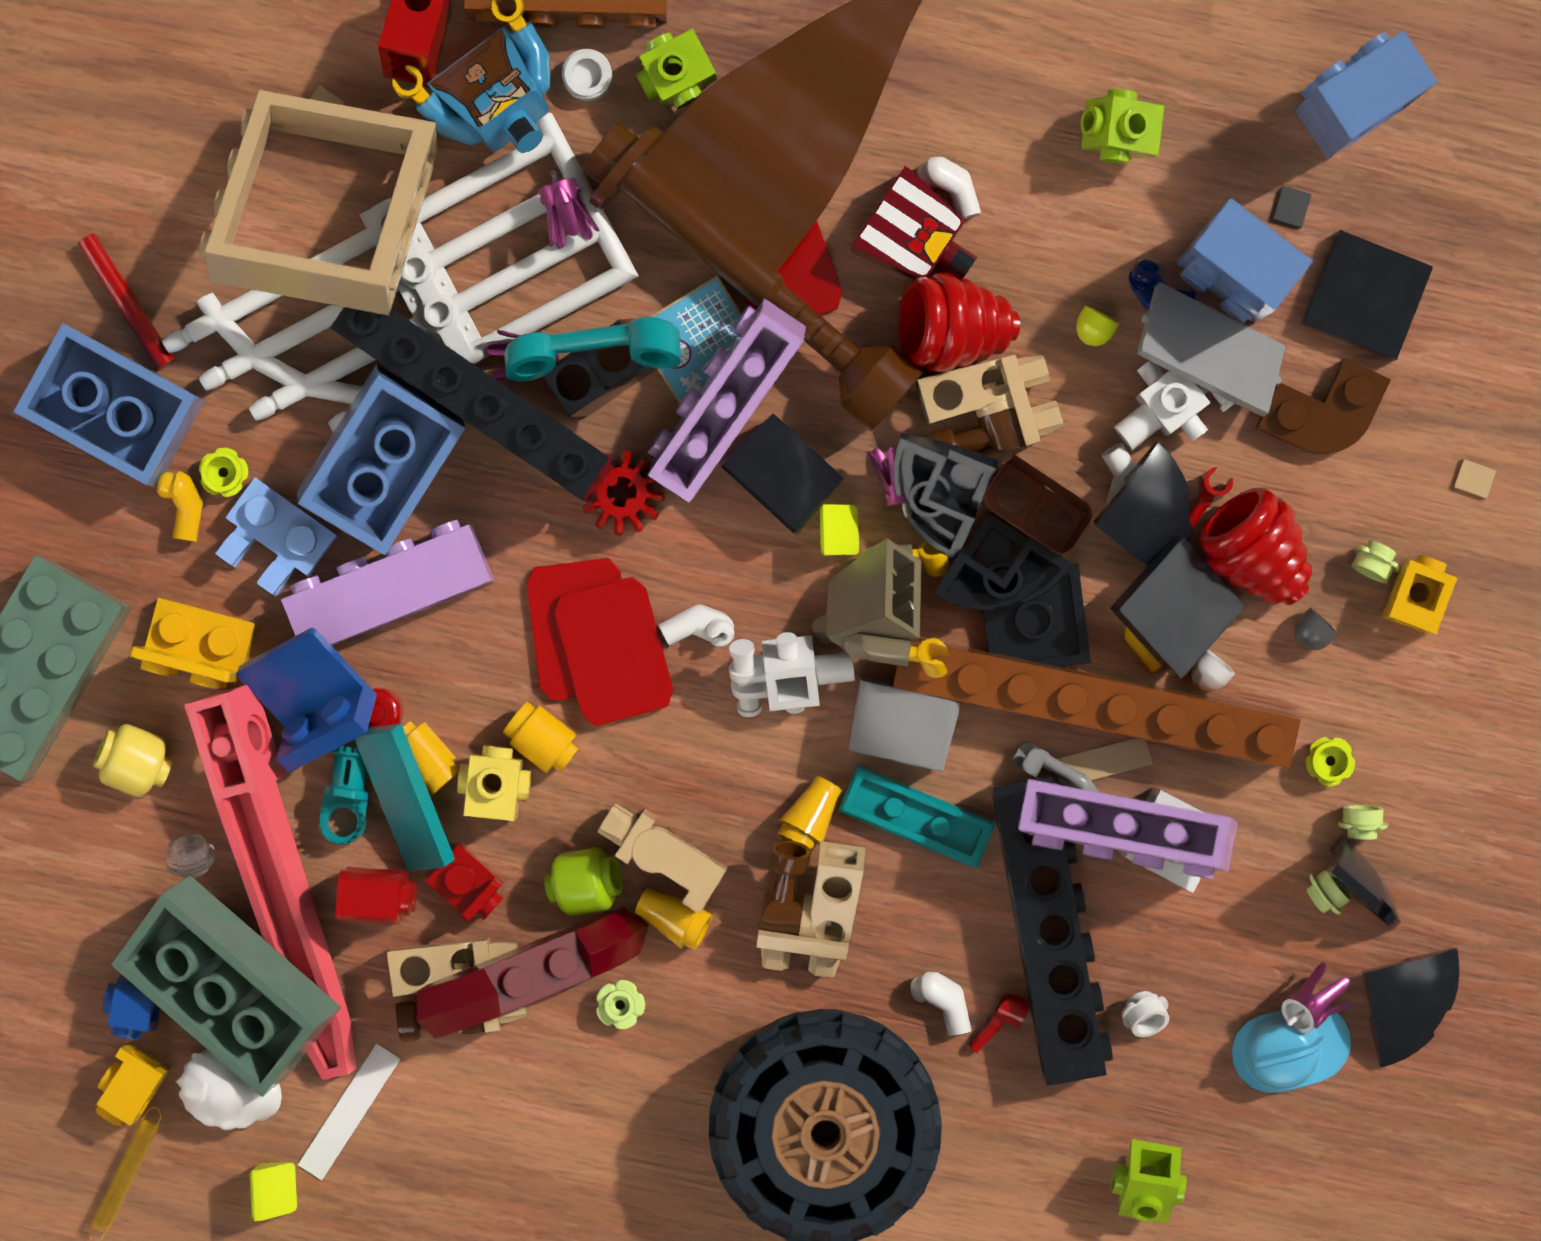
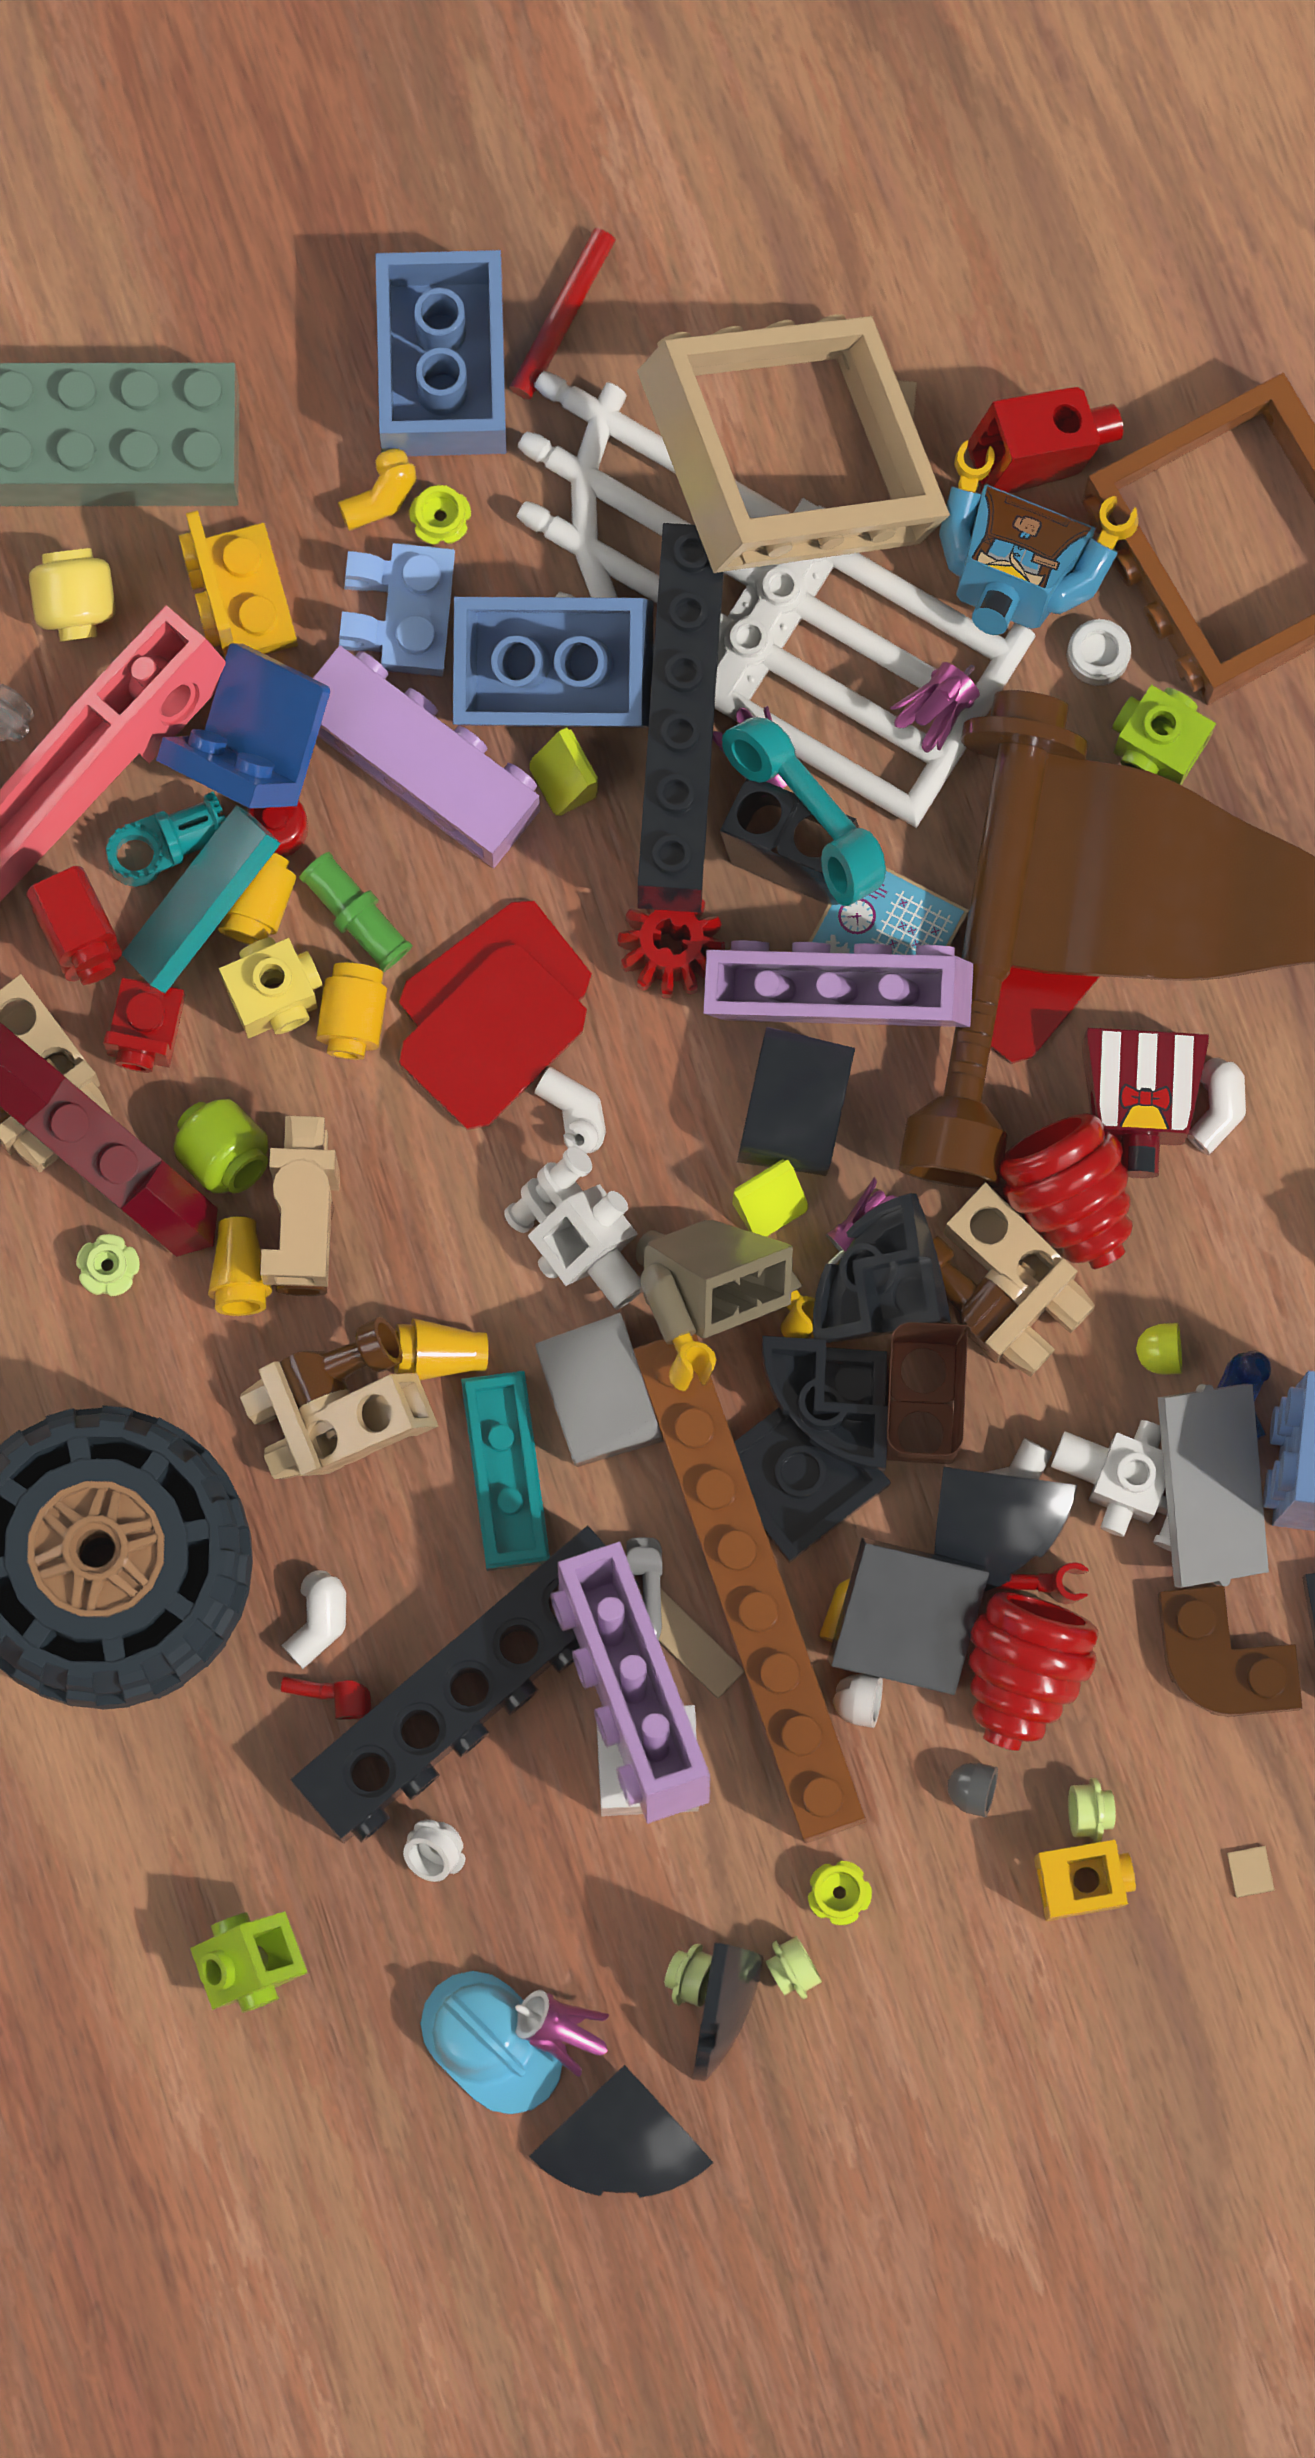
camera: 55 degrees right, 10 degrees down
none -> bright green pin [299,852,413,972]
none -> neon yellow slope [529,727,598,816]

